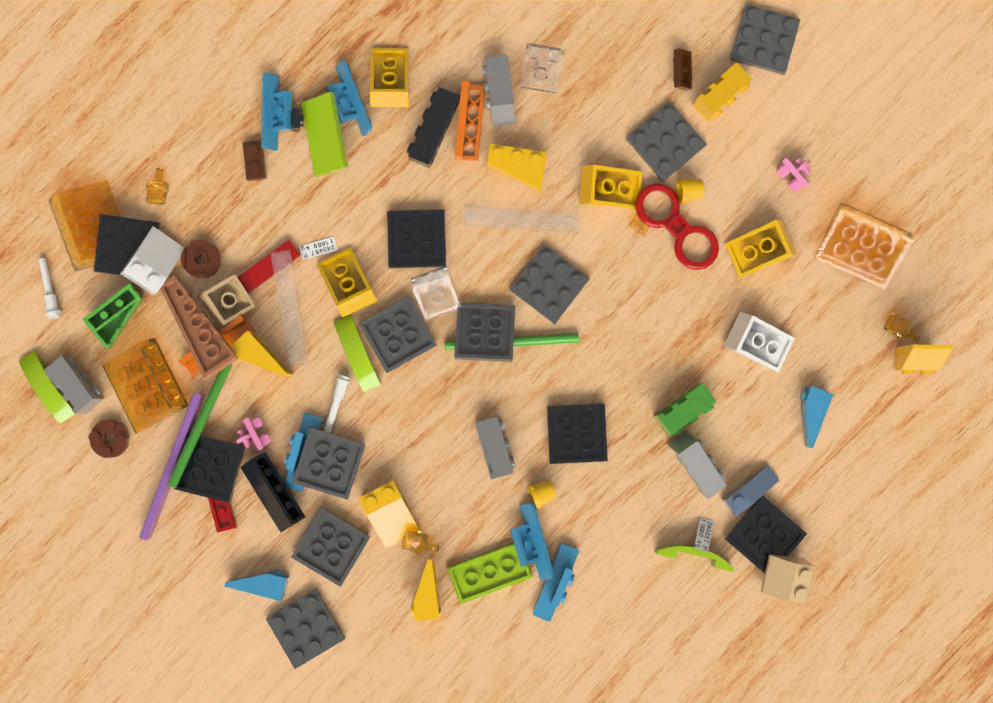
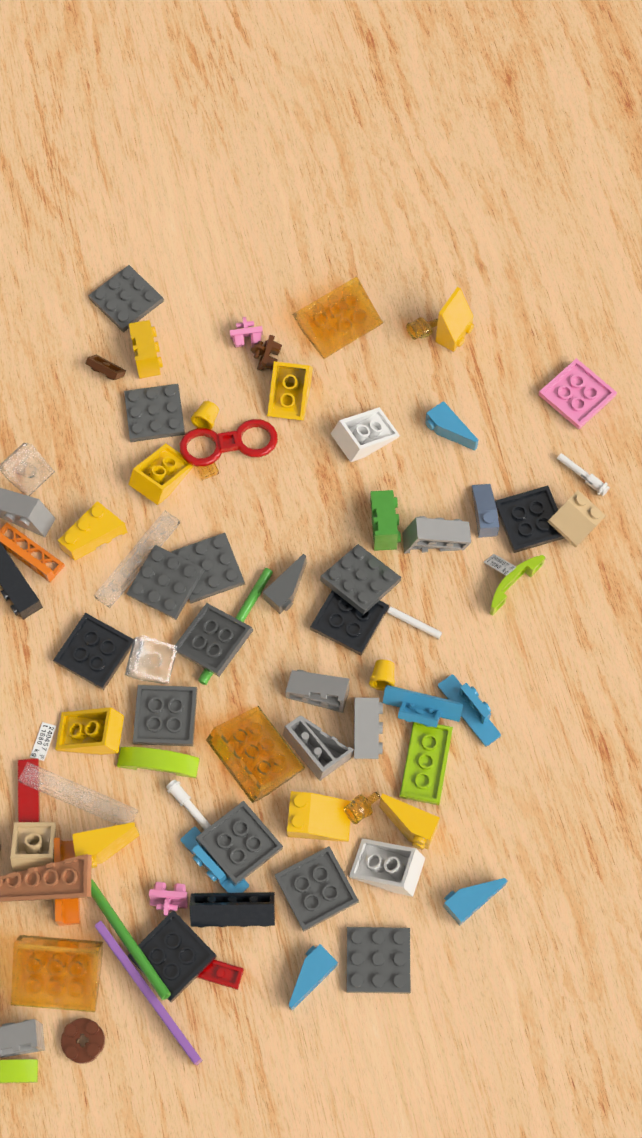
camera: 65 degrees left, 20 degrees down
none -> dark grey plate [126,545,205,620]
none -> clear yellow slope [206,706,305,803]
none -> reddish brown hips [250,335,282,371]
none -> dark grey slope [263,554,307,614]
none -> light grey wedge [283,715,354,781]
none -> dark grey plate [320,544,402,615]
none -> white slope [349,838,425,897]
none -> light grey wedge [354,697,383,759]
none -> white bar [387,606,442,639]
none -> dark azure slope [443,878,508,925]
none -> bright pink plate [539,358,617,430]
none -> white pin [557,453,610,496]

